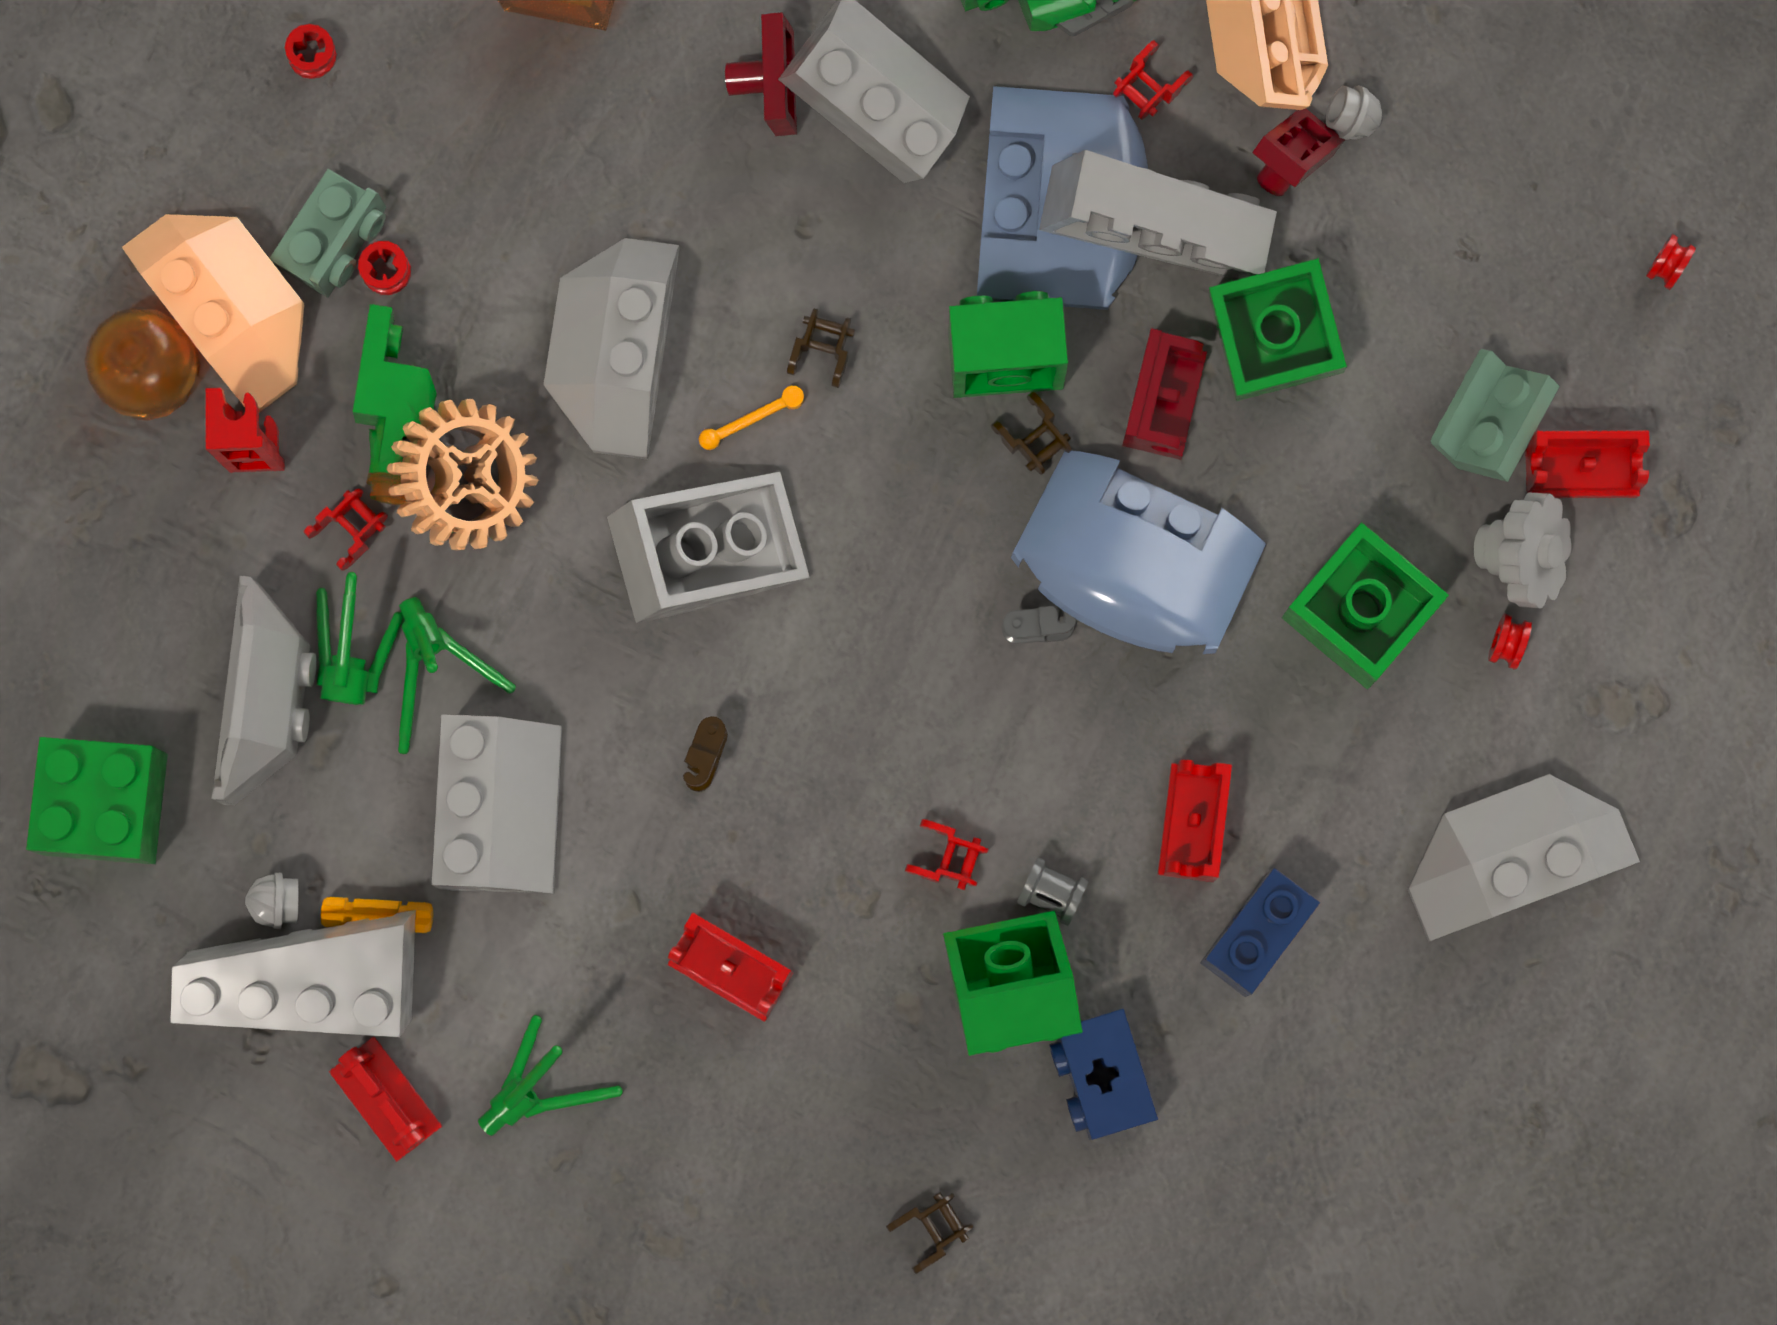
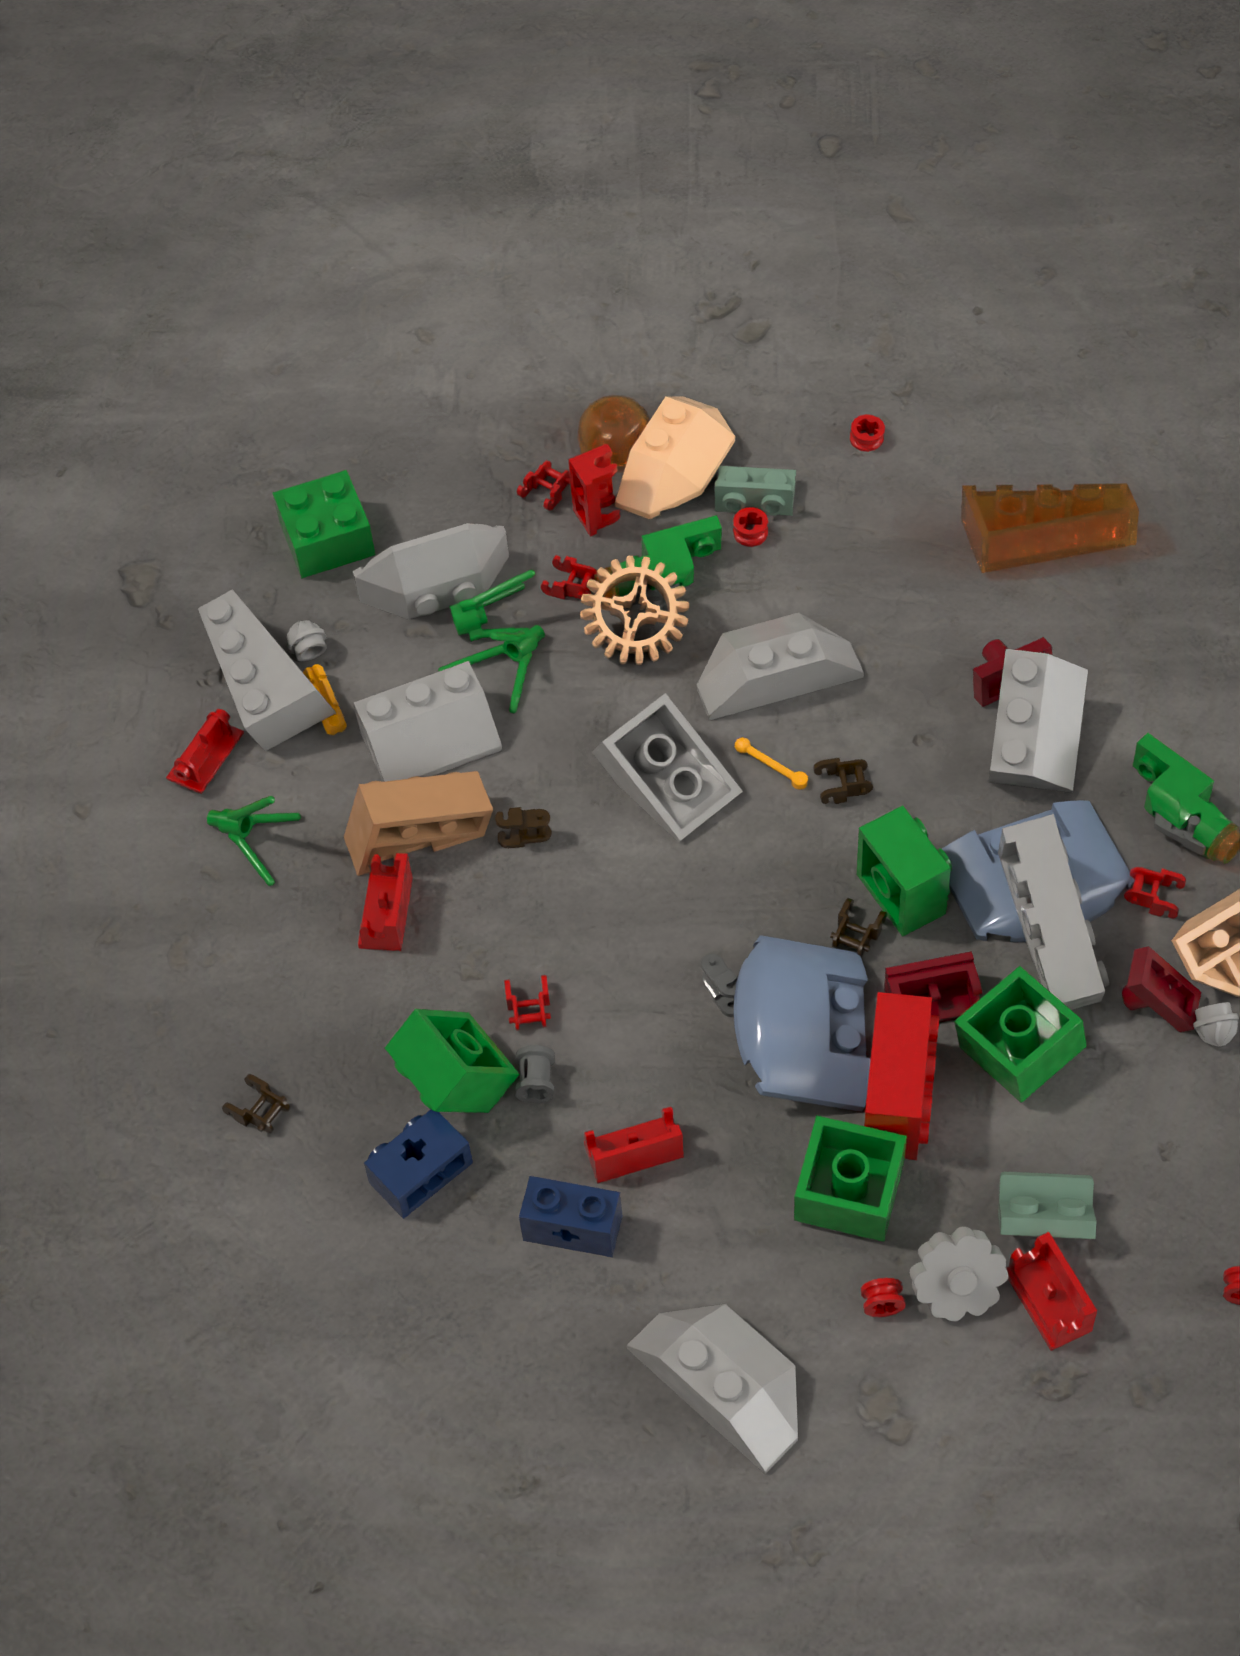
camera: 65 degrees right, 25 degrees down
none -> medium nougat wedge [344,771,493,876]
none -> red piece [517,460,570,511]
none -> red brick [864,992,940,1160]

